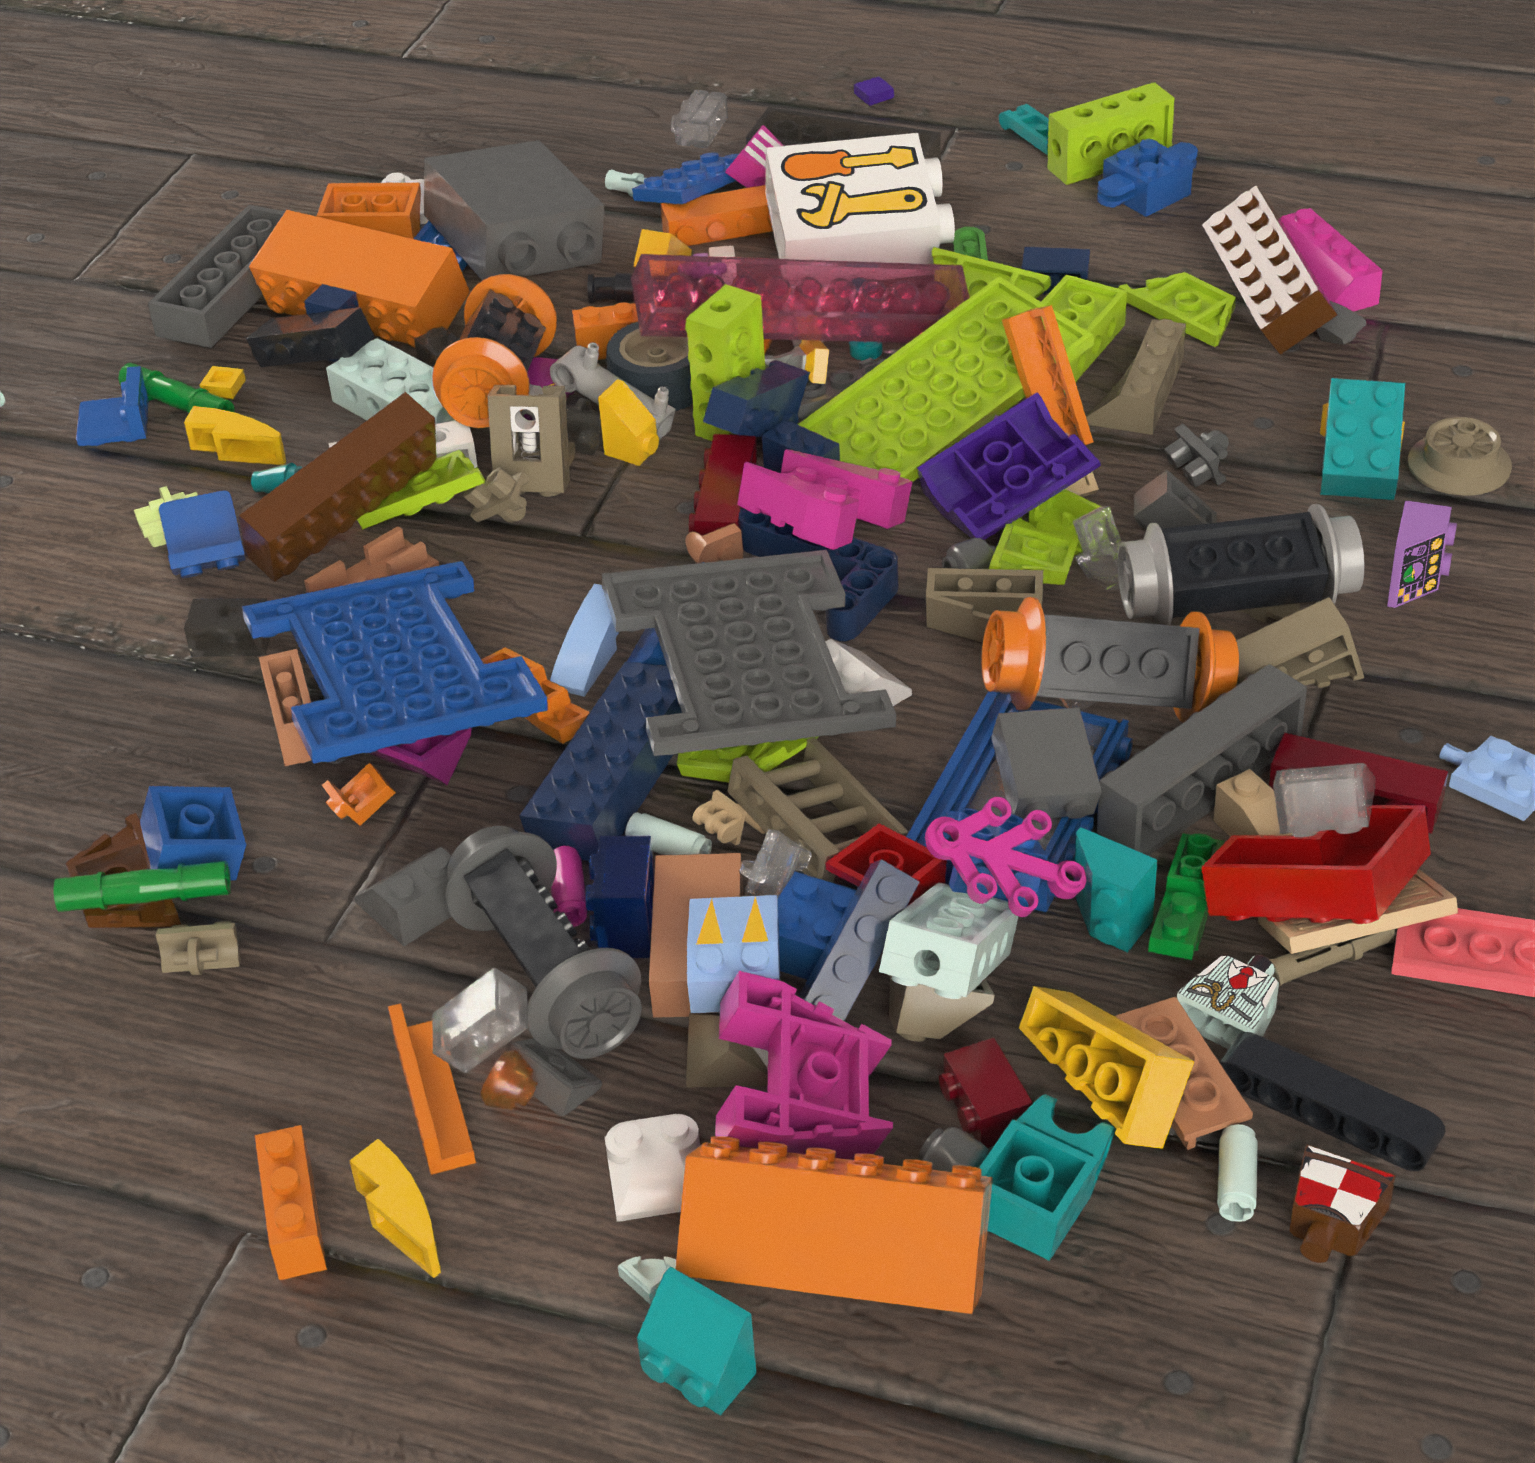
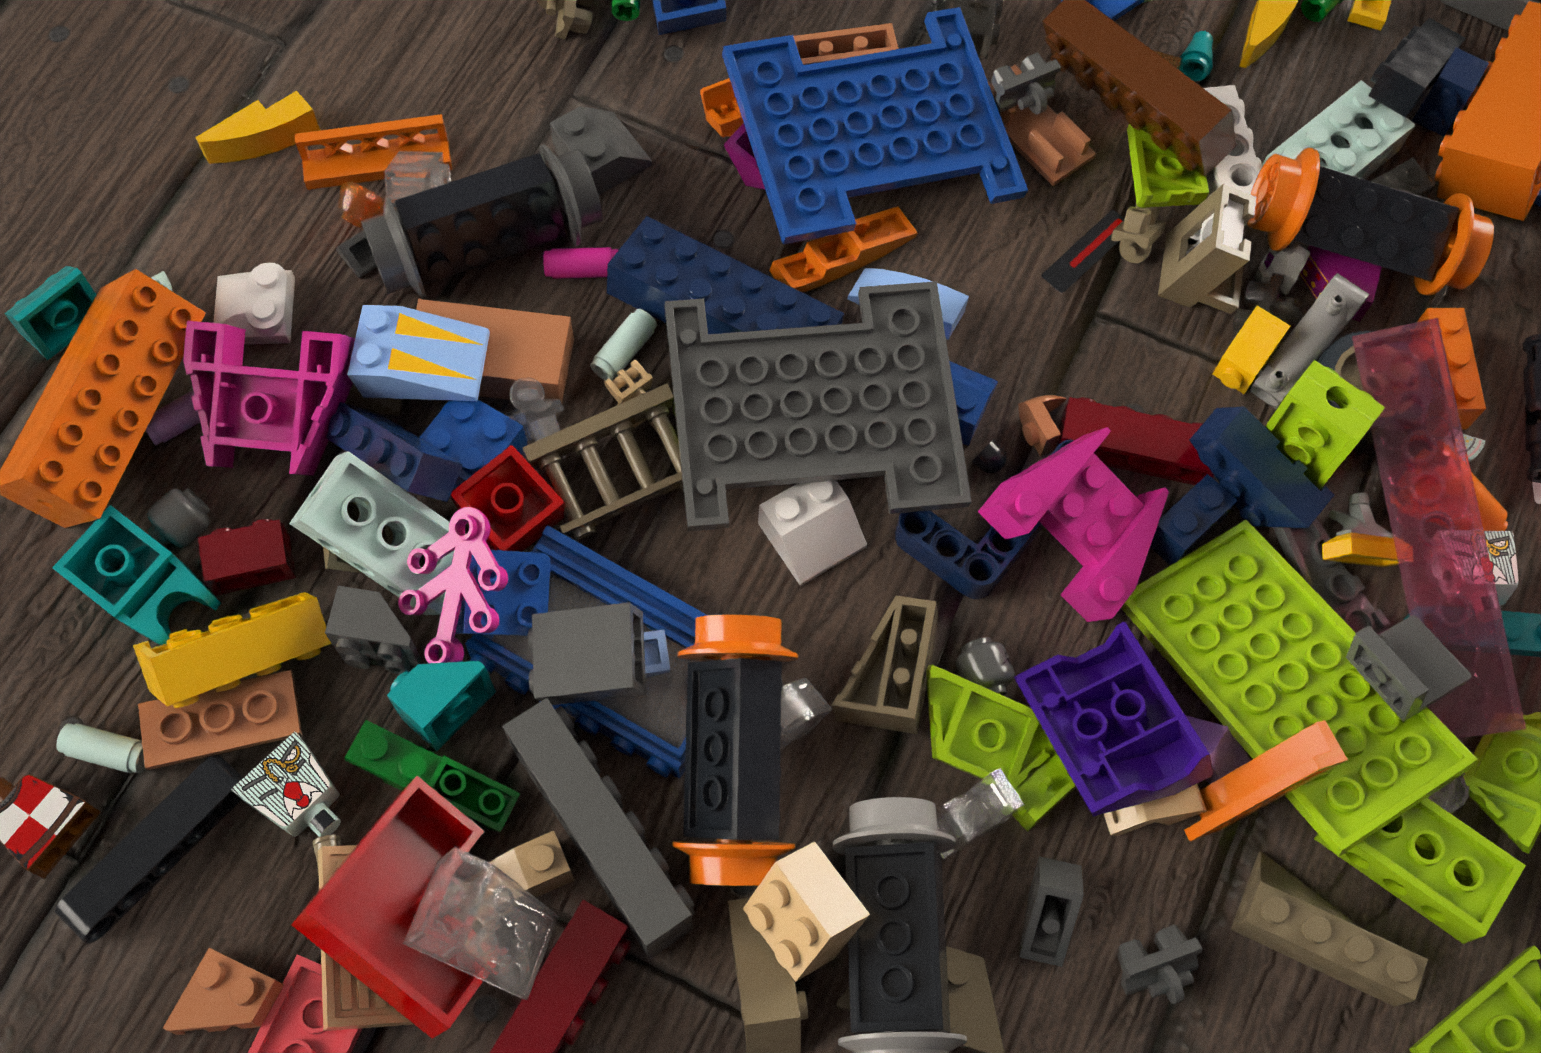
camera: 90 degrees right, 25 degrees up
orange brick [255,1125,327,1280] -> none
clear blue brick [586,836,655,958] -> none
none -> nougat wing [163,948,284,1035]
none -> dark grey slope [325,586,424,675]
none -> tan brick [743,841,870,982]
none -> dark grey hips [991,52,1061,115]
none -> black sticker [1042,210,1125,293]
none -> dark grey bracket [1346,615,1472,722]

